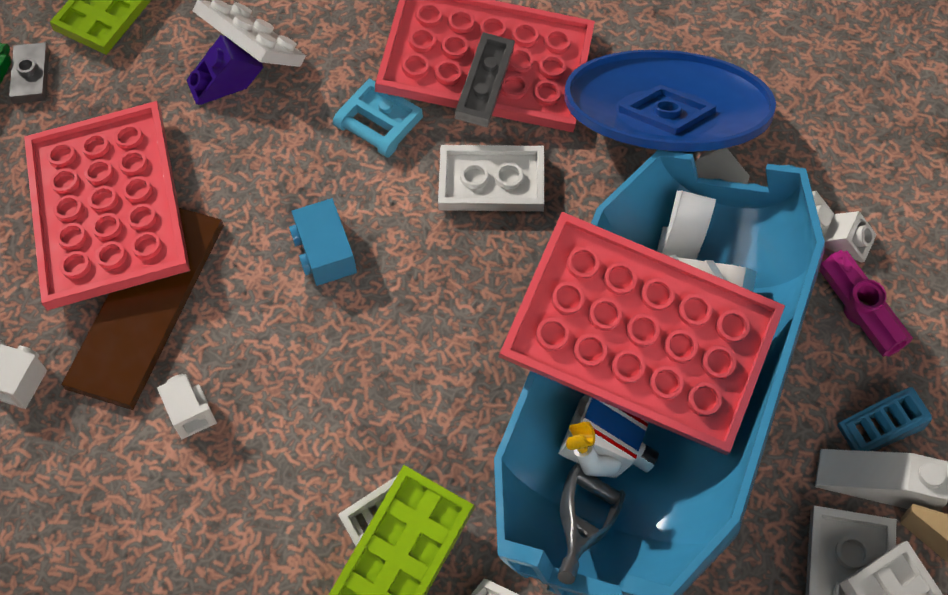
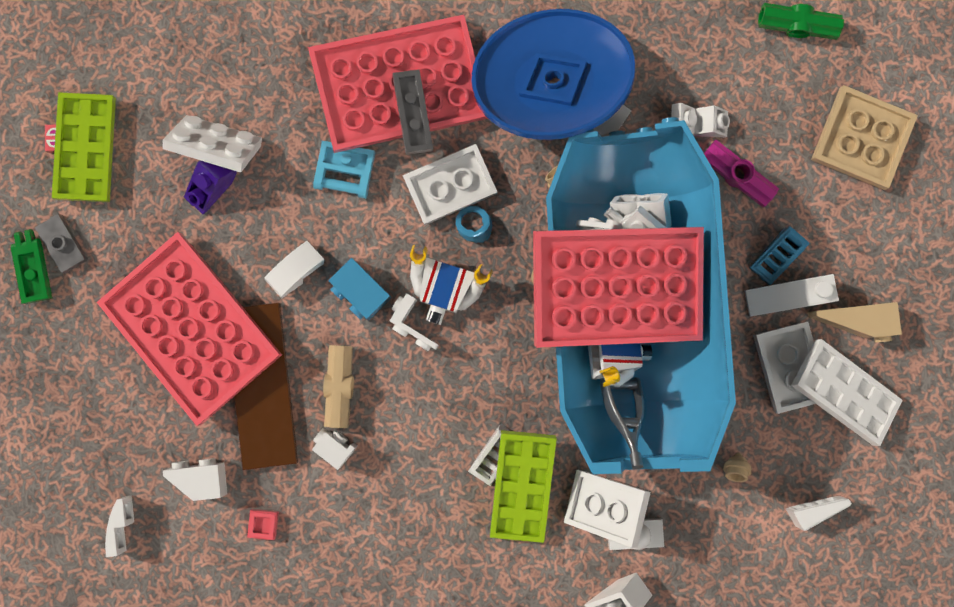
camera: 30 degrees left, 25 degrees up
white slope [657,191,716,260] -> none
none -> coral tile [247,509,279,540]
none -> white slope [264,241,324,299]
none -> tan piece [323,345,354,428]
none -> white bracket [389,293,439,351]
none -> torso [410,245,493,325]
none -> dark azure piece [455,206,492,243]

